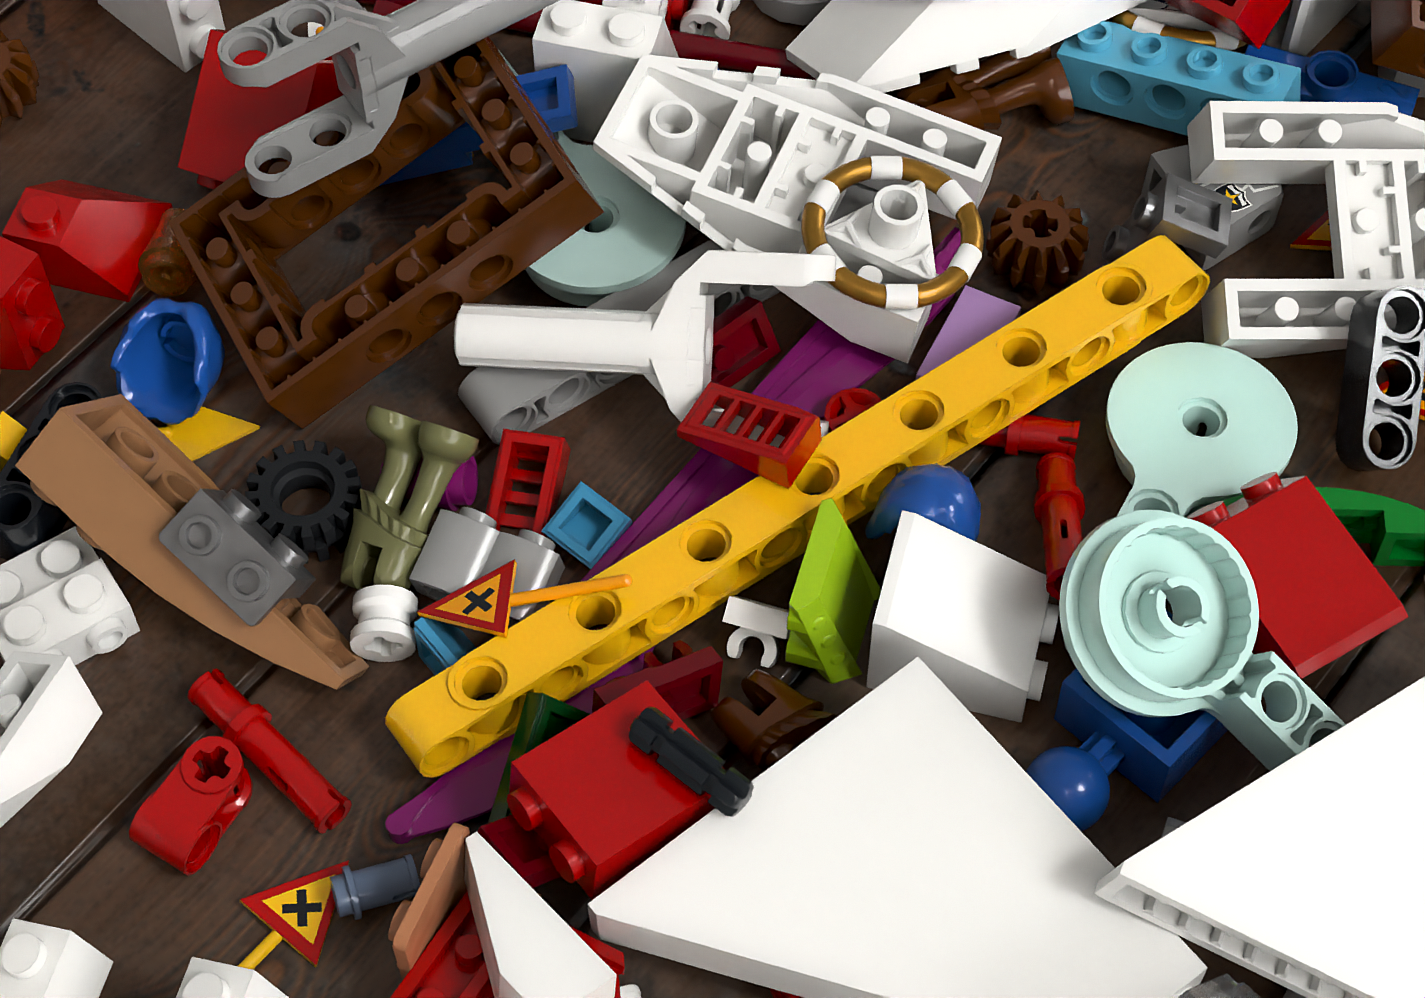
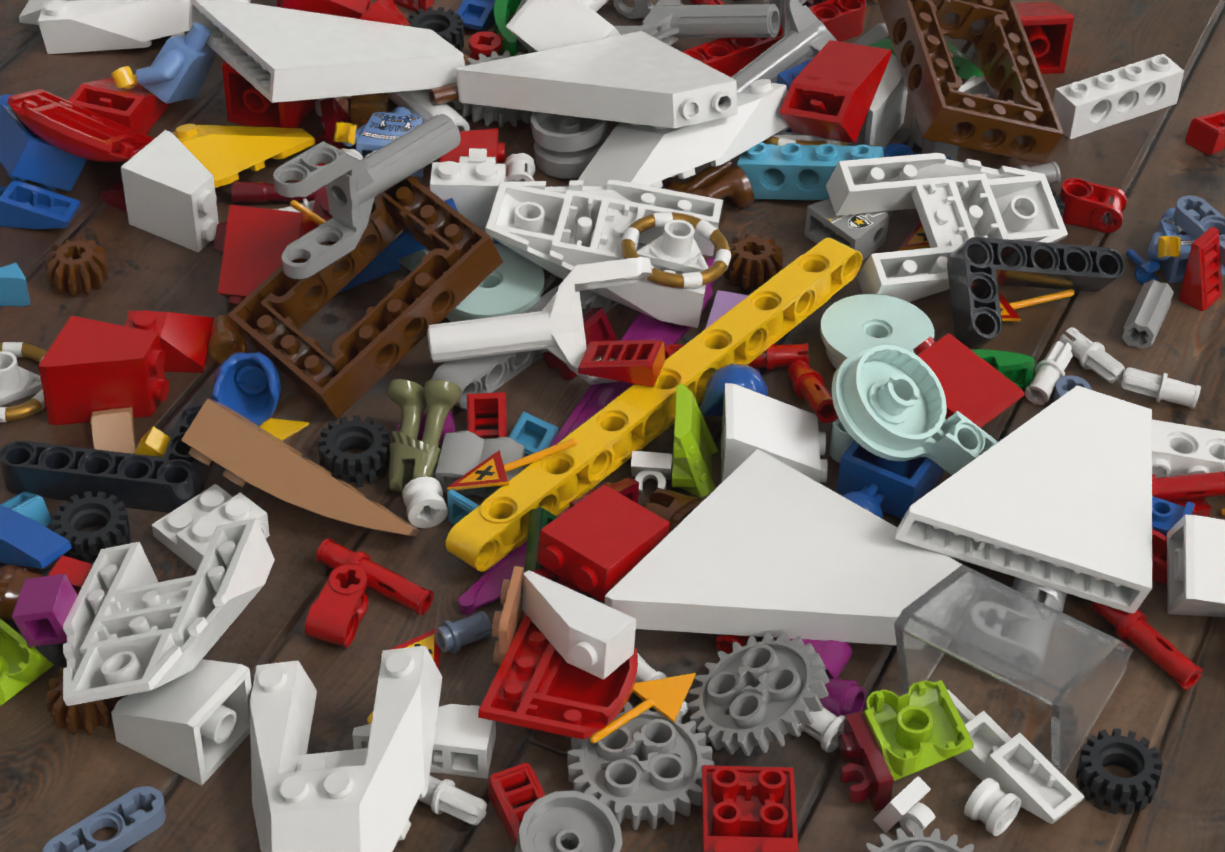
camera: 15 degrees left, 15 degrees down
flat silver bracket [159,488,316,626] -> none
black axle [628,706,754,817] -> none
flat silver bracket [1102,173,1233,265] -> none

